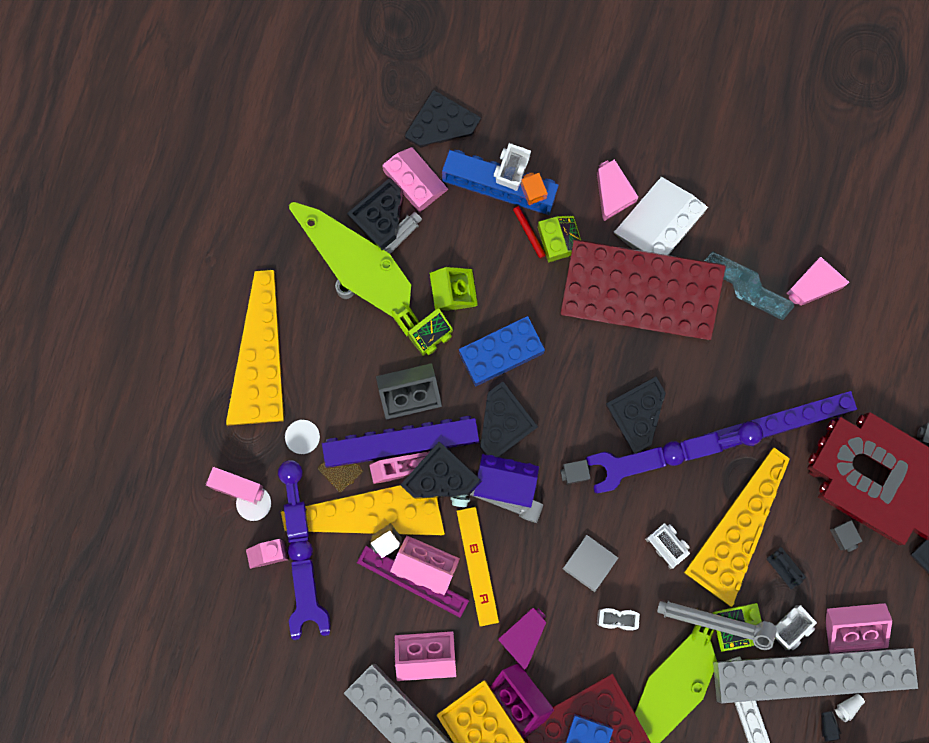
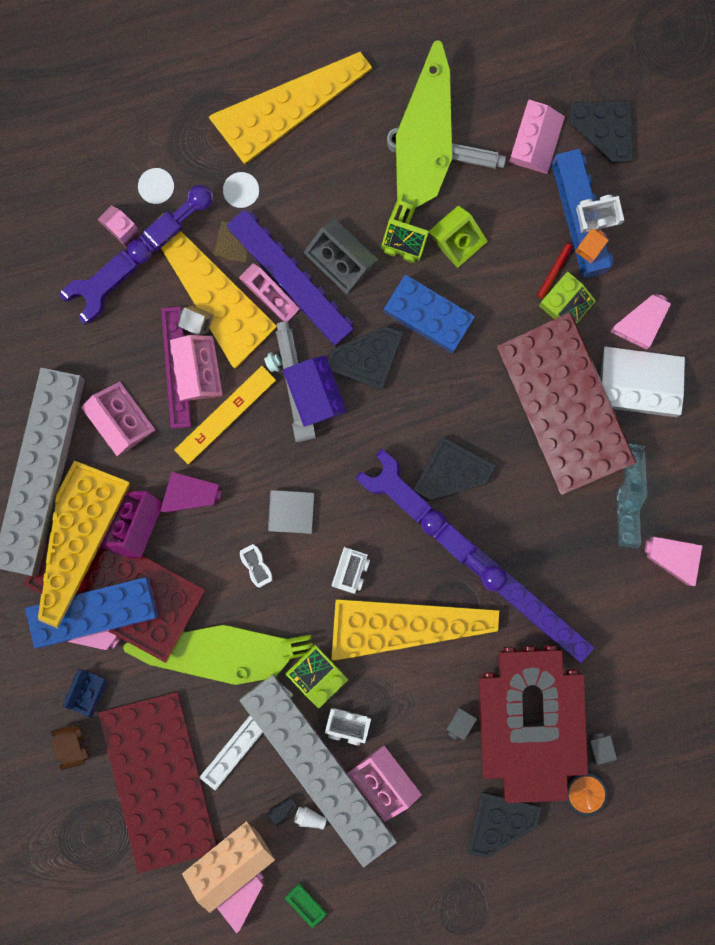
camera: 60 degrees right, 5 degrees up
bright pink slope [206,467,264,505] -> none
black plate [347,178,403,250] -> none
black plate [400,442,482,499] -> none
dark grey brick [560,460,590,485] -> none
light grey piece [657,600,777,650] -> none
black hinge [766,547,806,590] -> none

